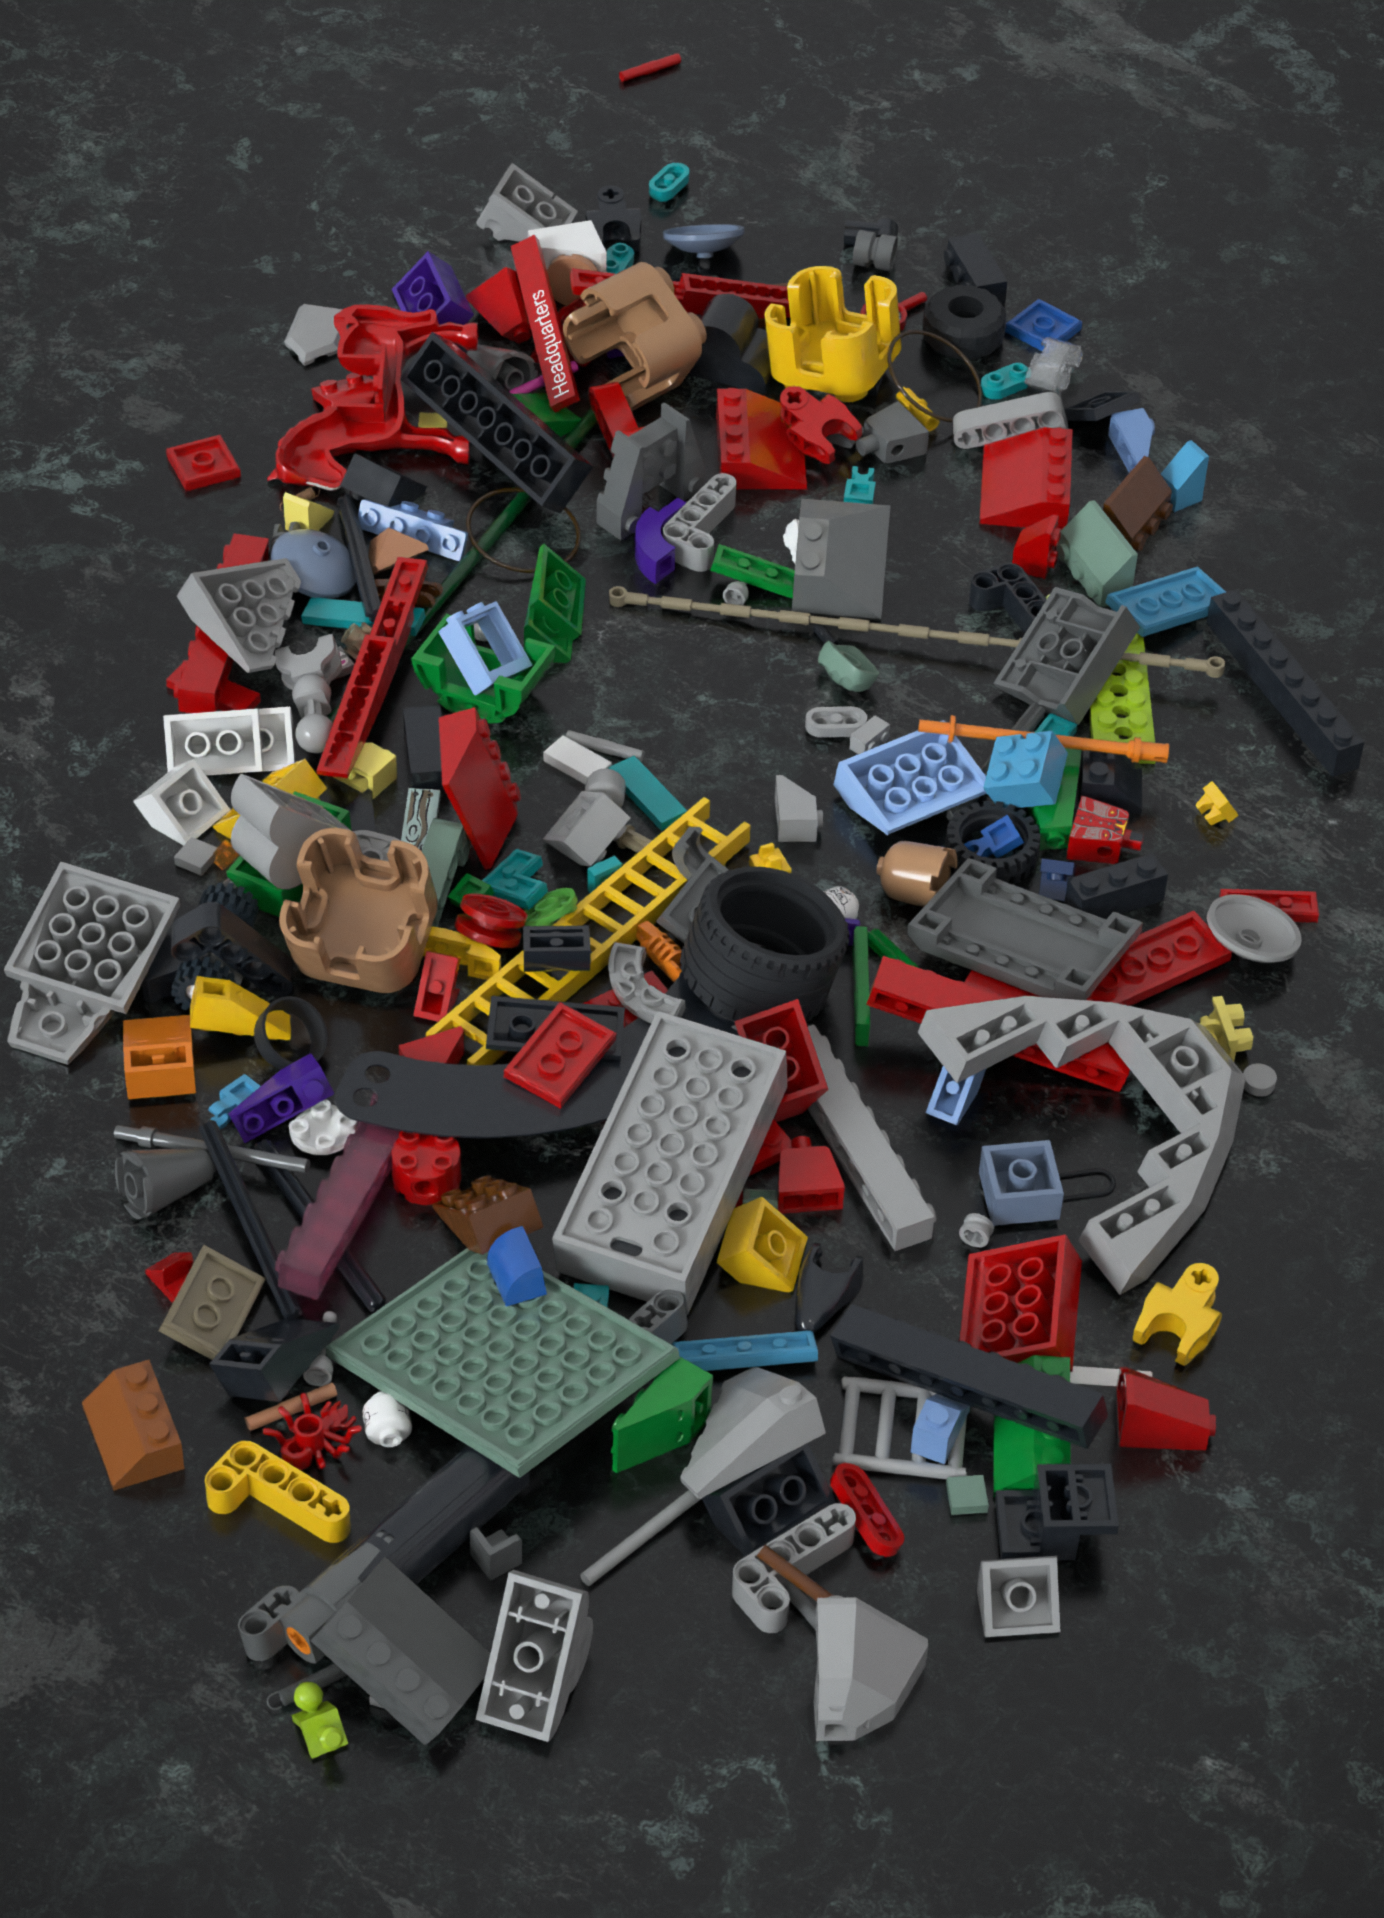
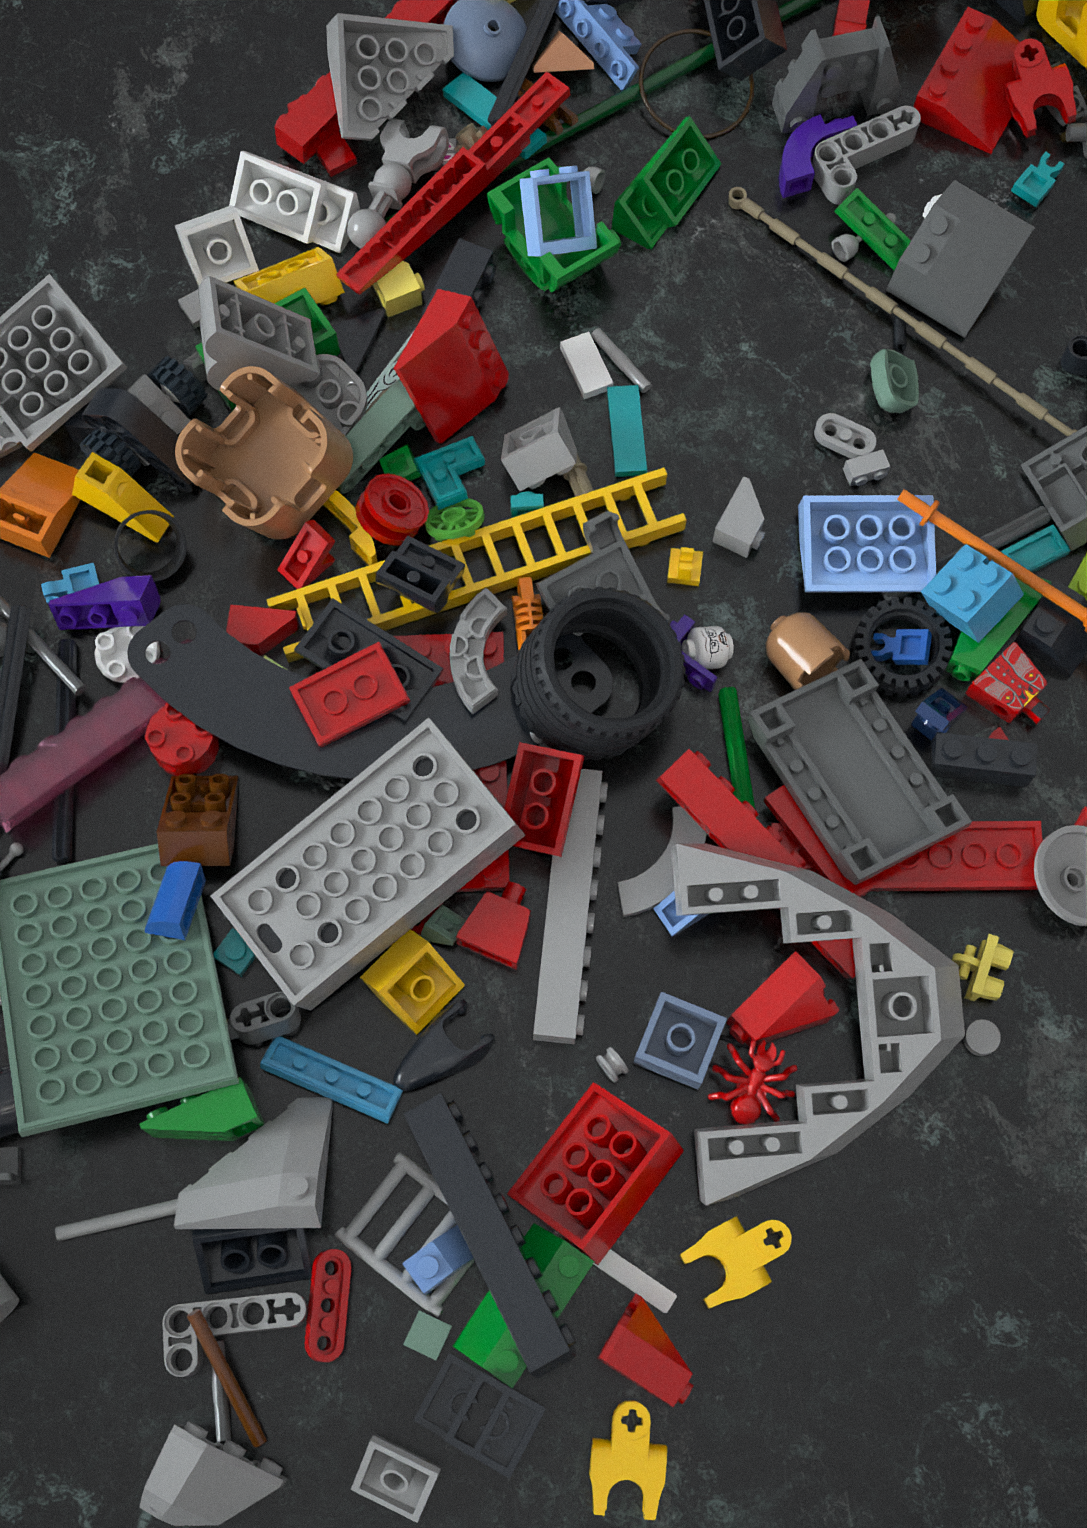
camera: 30 degrees right, 25 degrees up
light grey head [585,768,626,808] -> none
green tile [852,926,870,1046] -> none
none -> yellow piece [589,1400,667,1520]
none -> light grey tile [617,806,706,918]
none -> red animal [708,1040,797,1125]
none -> red slope [726,951,839,1047]

